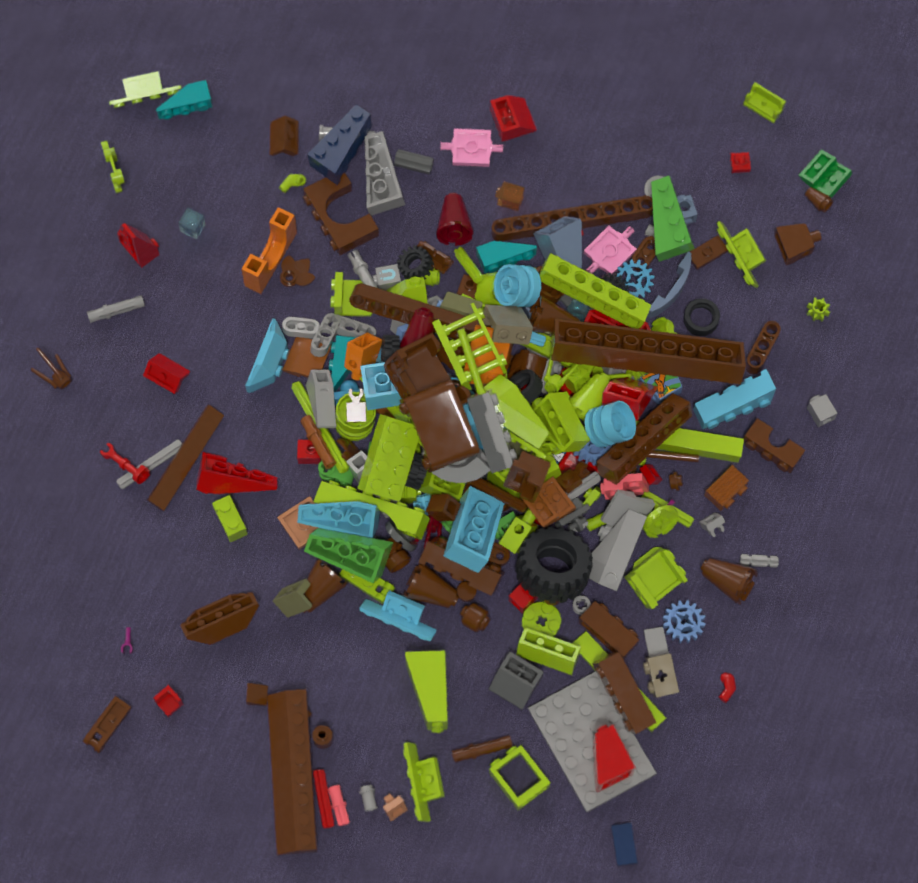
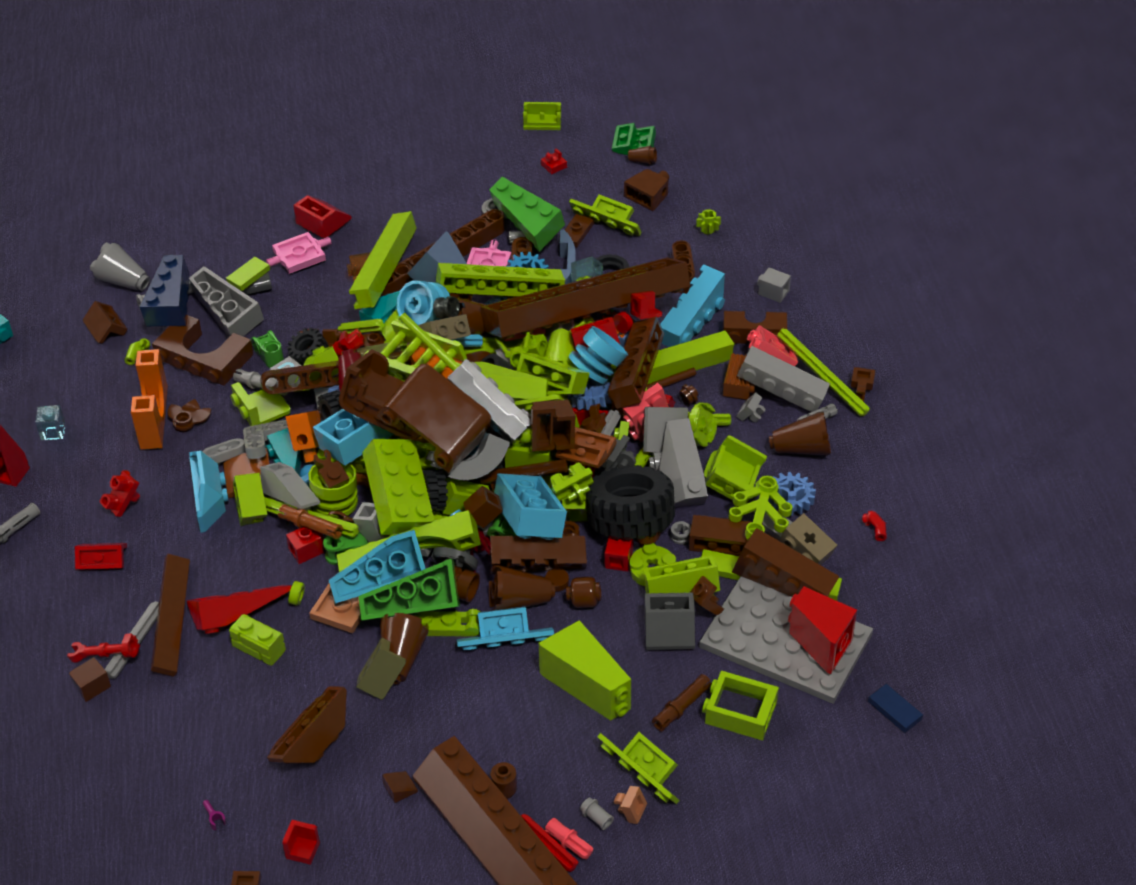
camera: 30 degrees left, 25 degrees down
dark red cone [436,193,474,246] -> none
none -> reddish brown panel [69,657,111,702]
none -> light grey cone [90,242,150,291]
none -> red hips [100,470,140,517]
none -> lime tile [226,257,270,291]
none -> lime hinge [233,473,267,526]
none -> bright green piece [251,330,284,368]
none -> lime tile [288,581,305,606]
none -> red hips [332,328,365,357]
none -> lime tile [349,211,417,309]
none -> pearl dark grey wheel [433,296,460,319]
none -> lime hips [550,462,594,503]
none -> clear light blue brick [570,256,603,282]
none -> red tile [613,311,633,334]
none -> red panel [631,291,662,320]
none -> reddish brown bracket [690,576,724,615]
none -> lime plant [728,476,793,540]
none -> light grey brick [737,346,830,412]
none -> coral plate [747,325,798,366]
none -> lime axle [777,328,870,417]
none -> reddish brown plate [851,367,875,402]

